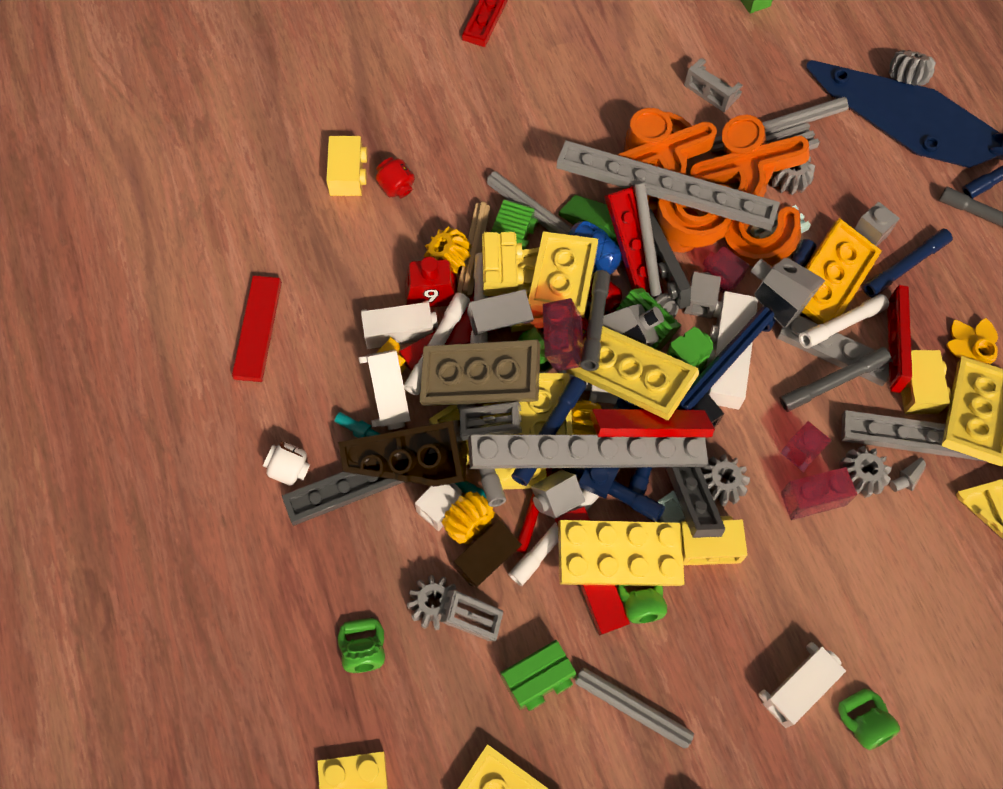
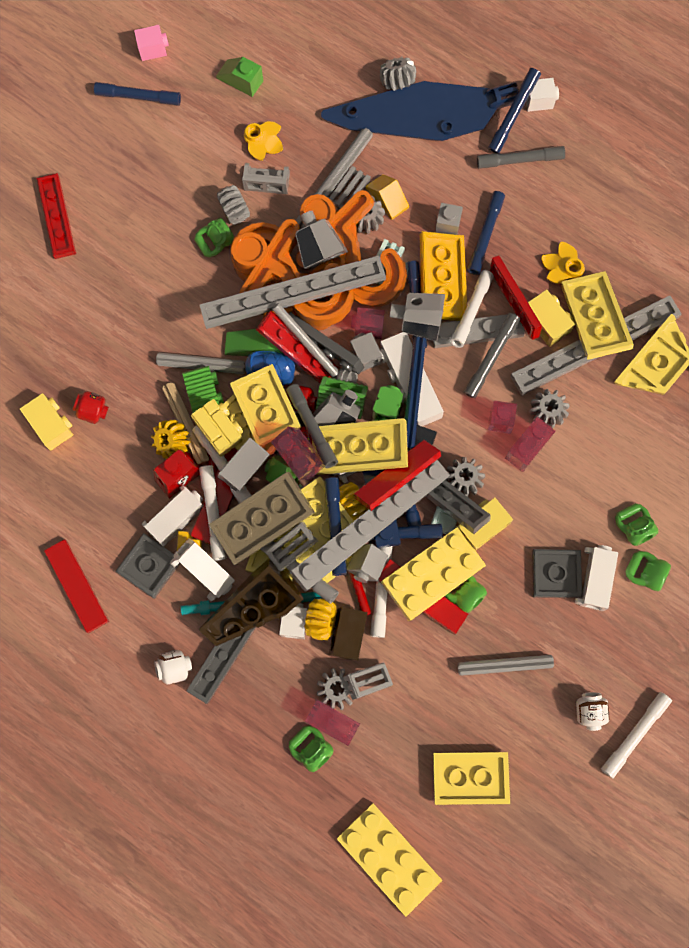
camera: 30 degrees left, 10 degrees up
bright green brick [500,640,576,711] -> none
light grey bar [890,457,926,492] -> none
none -> dark grey tile [115,533,180,599]
none -> bright green piece [194,218,234,257]
none -> light grey gear [217,185,250,225]
none -> yellow plate [244,121,283,161]
none -> light grey torso [296,211,348,270]
none -> clear pink hinge [305,700,360,746]
none -> yellow slope [365,174,409,220]
none -> dark grey tile [532,549,582,598]
none -> bright green piece [615,503,659,546]

